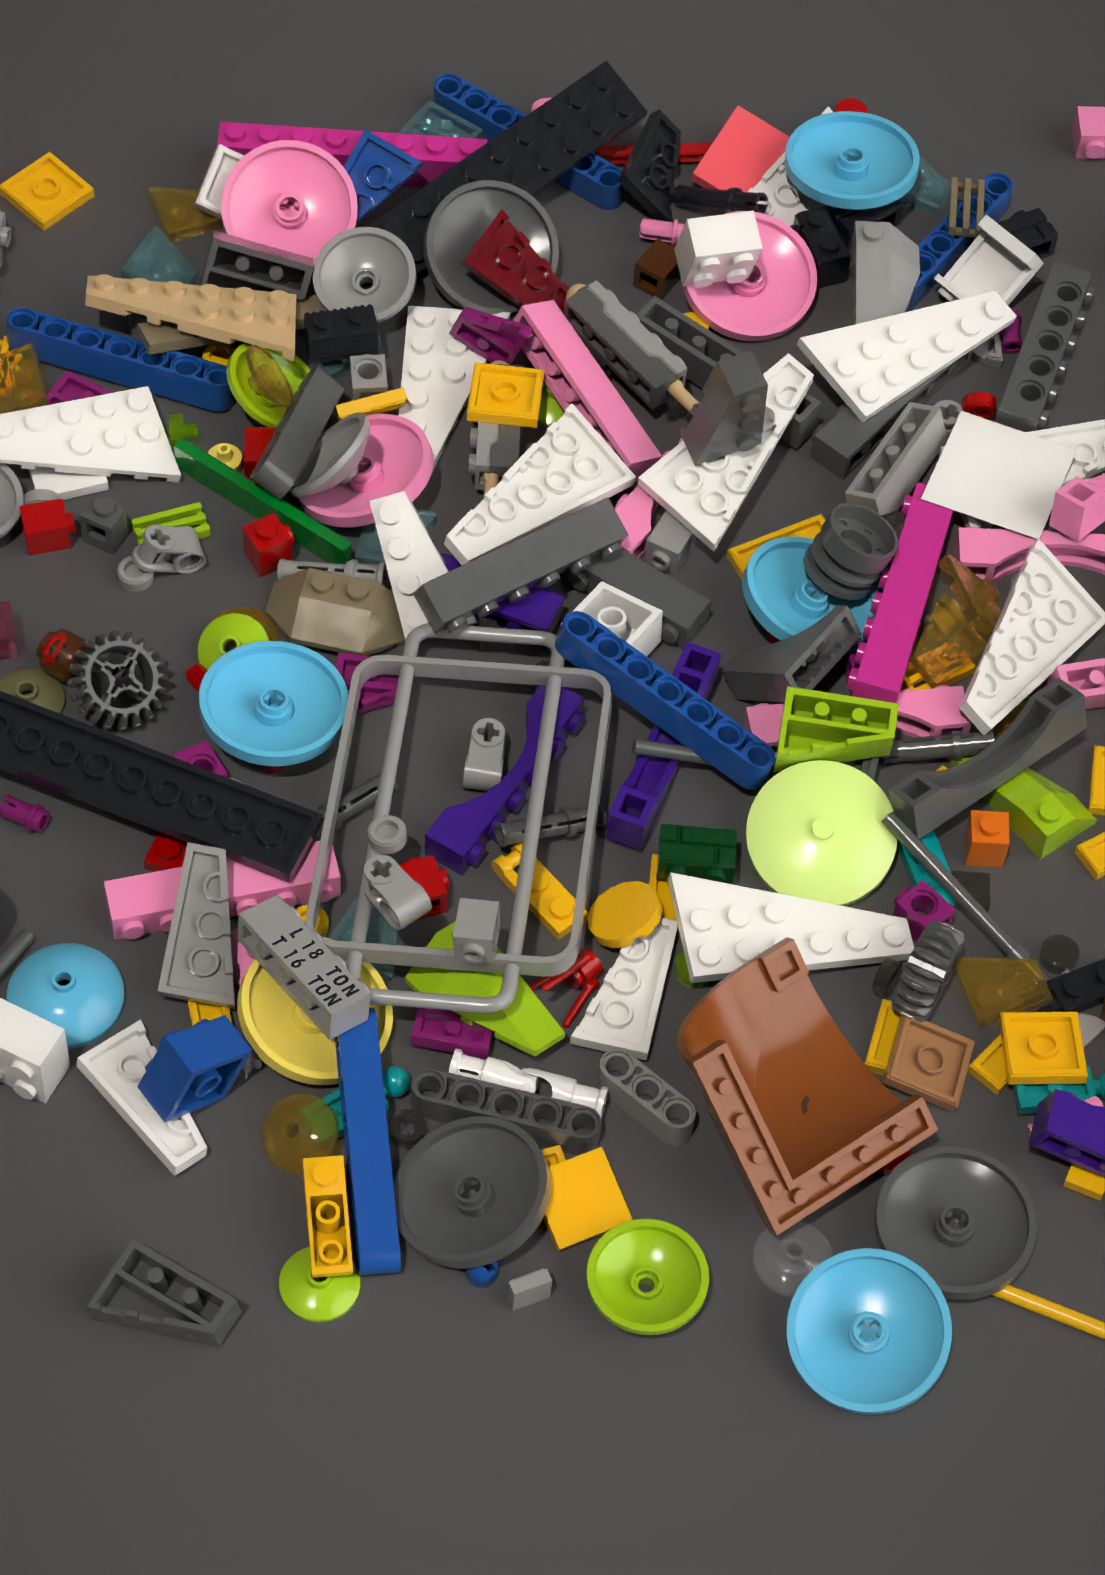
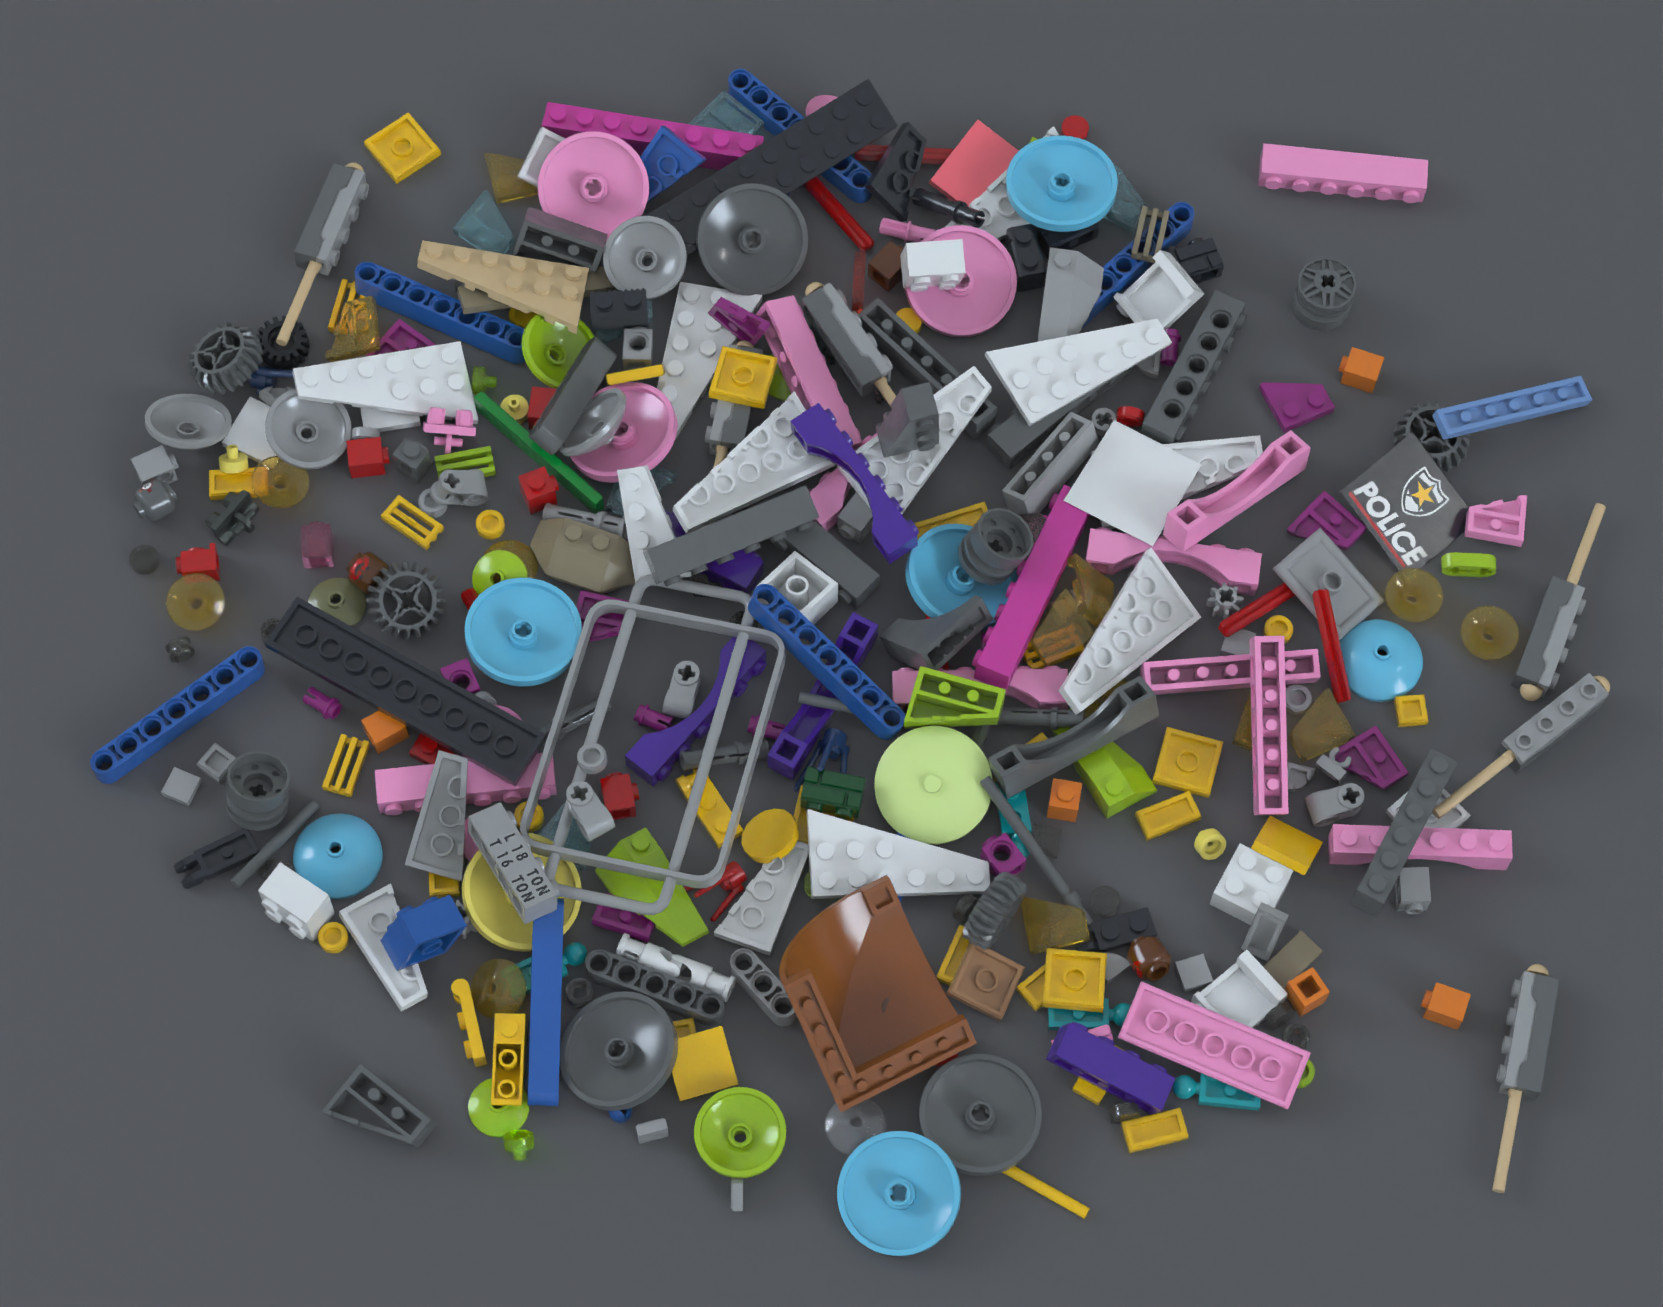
camera: 10 degrees right, 10 degrees up
clear yellow dish [246,345,293,408] -> none
light grey brick [453,898,501,963] -> none
dark red wing [461,209,570,314] -> none
none -> yellow tile [318,922,349,954]
none -> yellow tile [322,733,370,798]
none -> orange brick [361,711,409,754]
none -> yellow tile [381,495,444,551]
none -> bright pink hips [423,407,476,454]
none -> yellow plate [451,979,487,1067]
none -> yellow tile [476,509,505,540]
none -> clear neon green tile [503,1130,535,1160]
none -> magenta pin [633,704,673,731]
none -> light grey tile [731,1178,743,1211]
none -> magenta pin [747,714,786,740]
none -> dark purple arch [790,403,919,564]
none -> dark blue plant [793,728,850,792]
none -> red axle [803,177,874,253]
none -> clear red tile [852,251,866,314]

